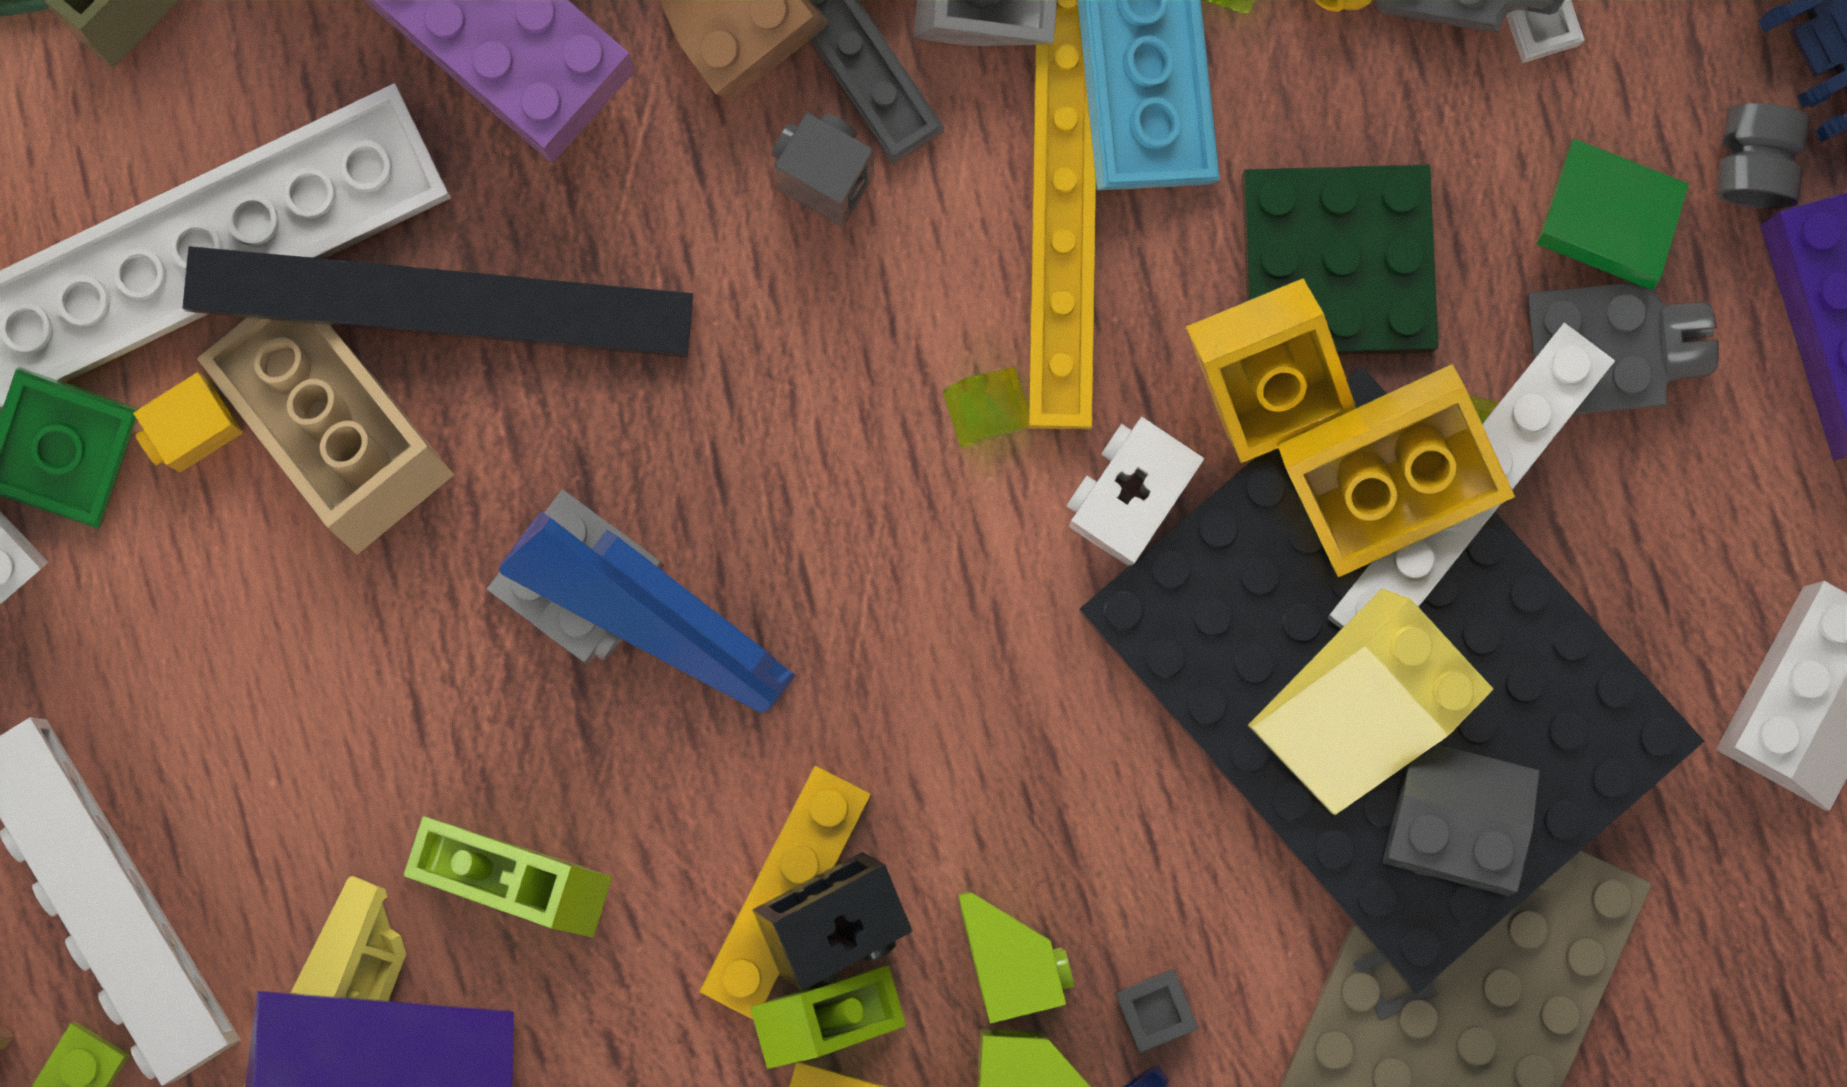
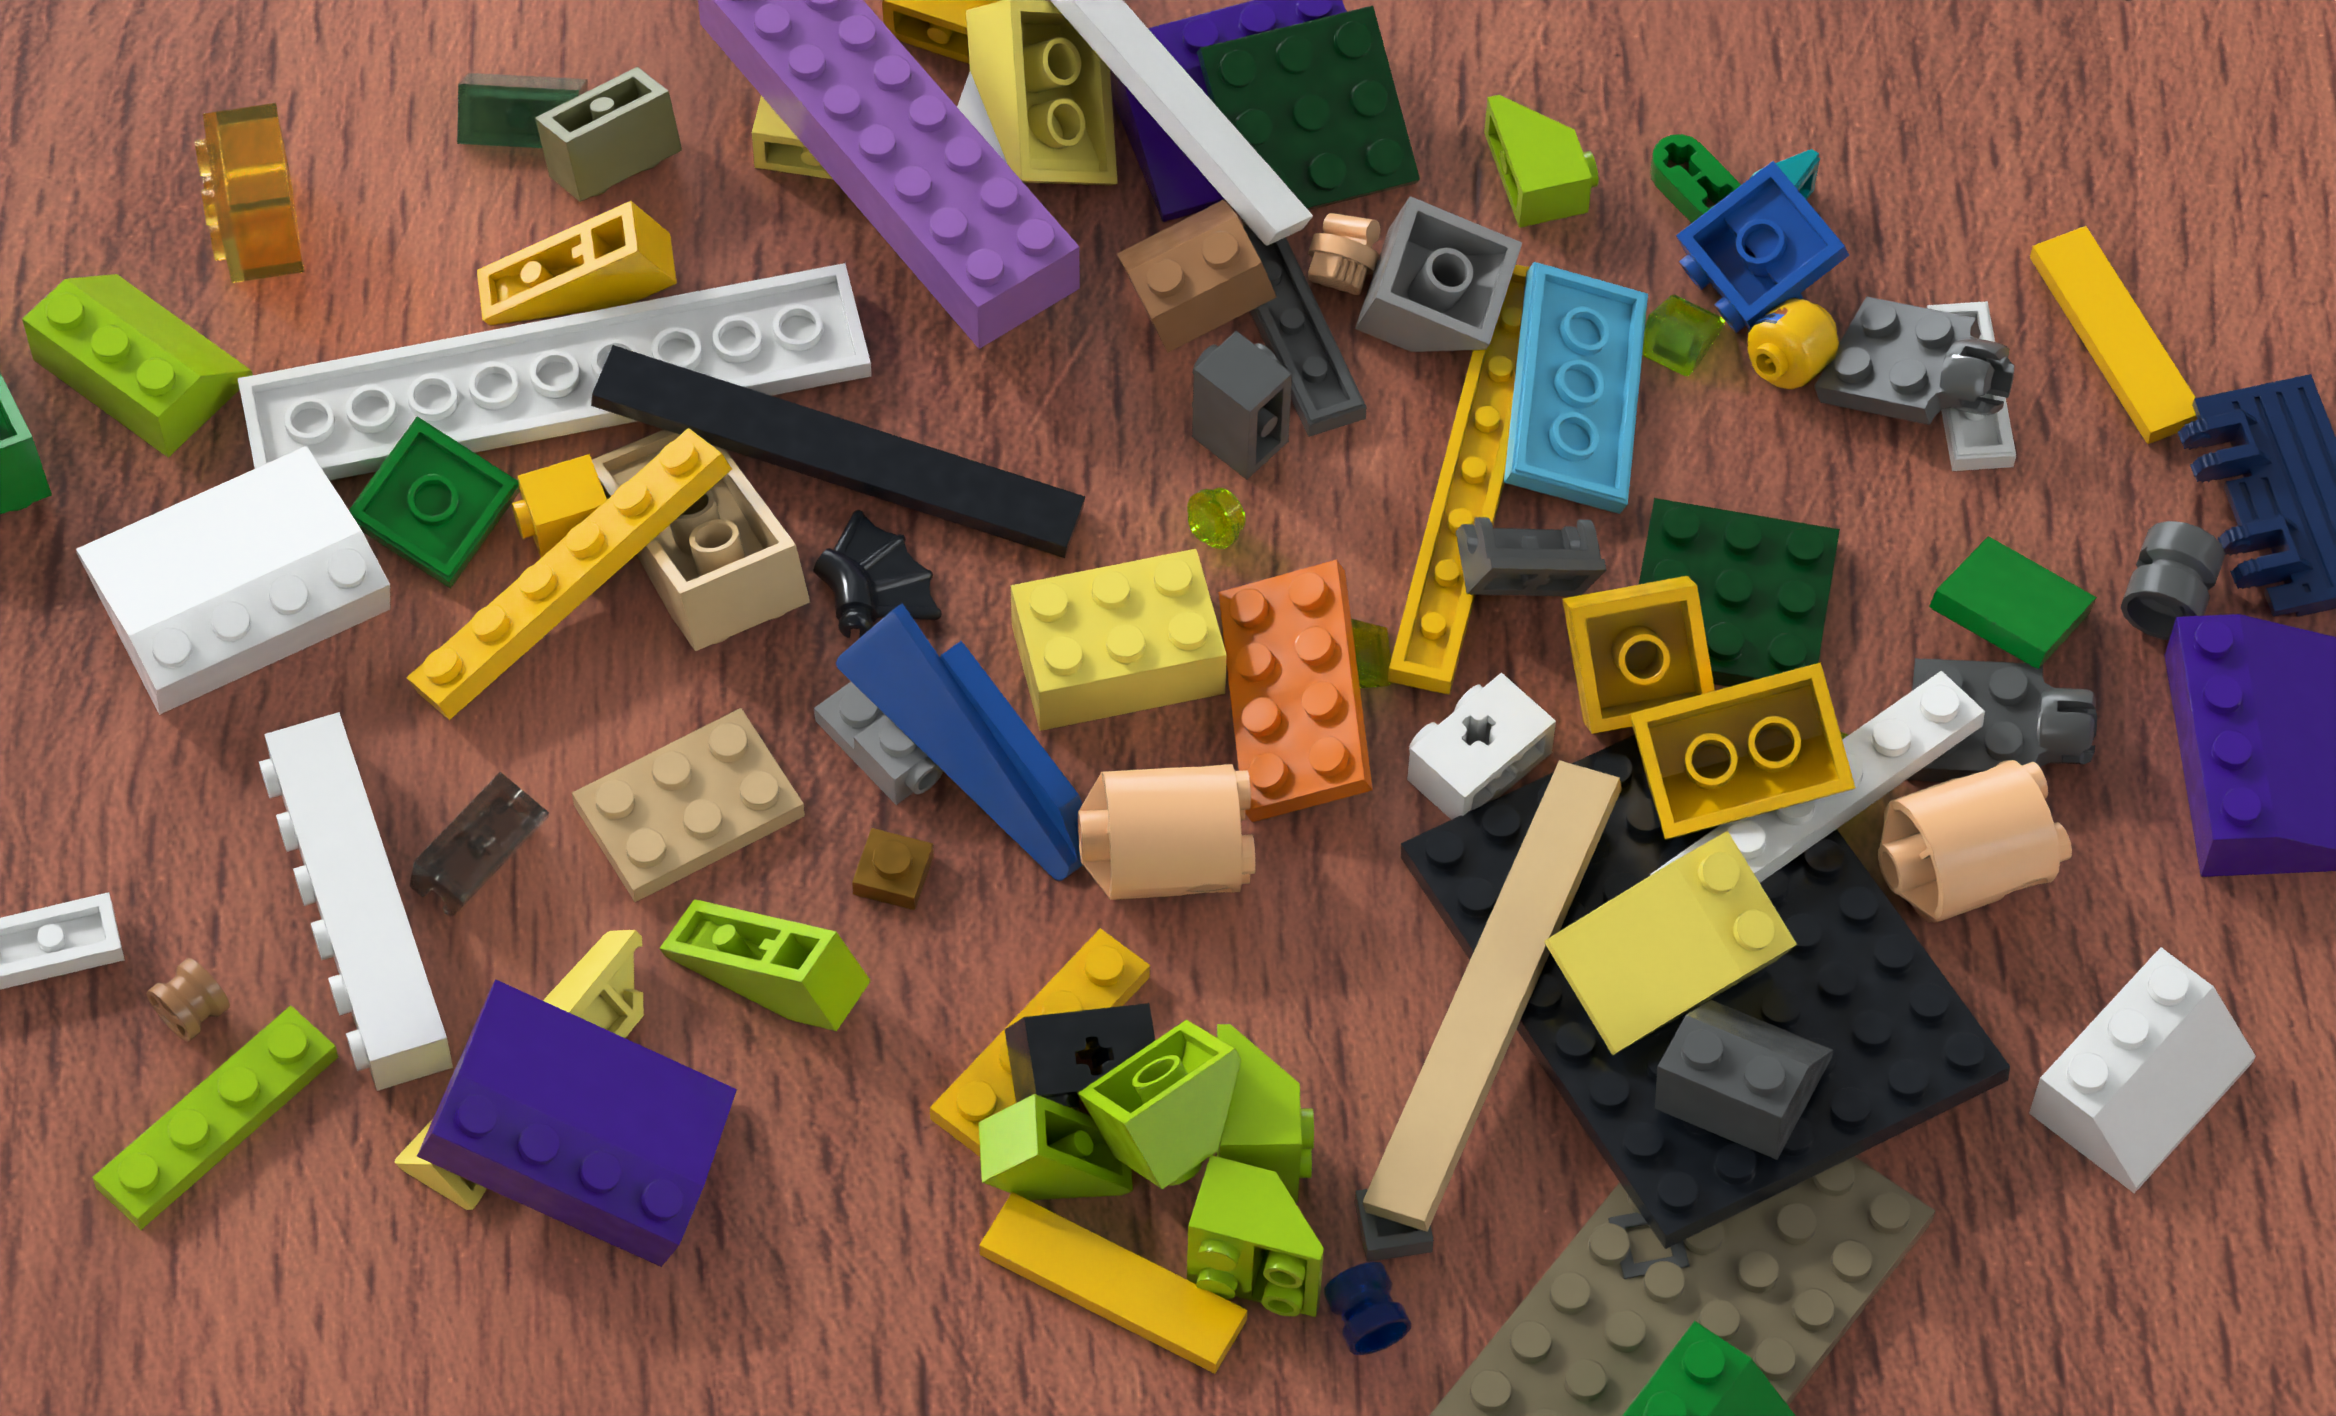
camera: 15 degrees right, 25 degrees down
none -> yellow plate [406,428,732,720]
none -> clear smoke hinge [410,772,549,916]
none -> yellow slope [477,201,677,325]
none -> tan plate [572,708,805,902]
none -> black arm [813,510,942,638]
none -> pearl gold plate [852,828,934,910]
none -> light yellow brick [1011,549,1227,731]
none -> light nougat cylinder [1078,764,1255,900]
none -> lime slope [1078,1019,1242,1189]
none -> clear neon green plate [1187,487,1246,549]
none -> orange plate [1218,559,1373,822]
none -> tan tile [1363,760,1622,1232]
none -> dark grey hinge [1456,517,1607,596]
none -> light nougat cylinder [1878,760,2072,922]

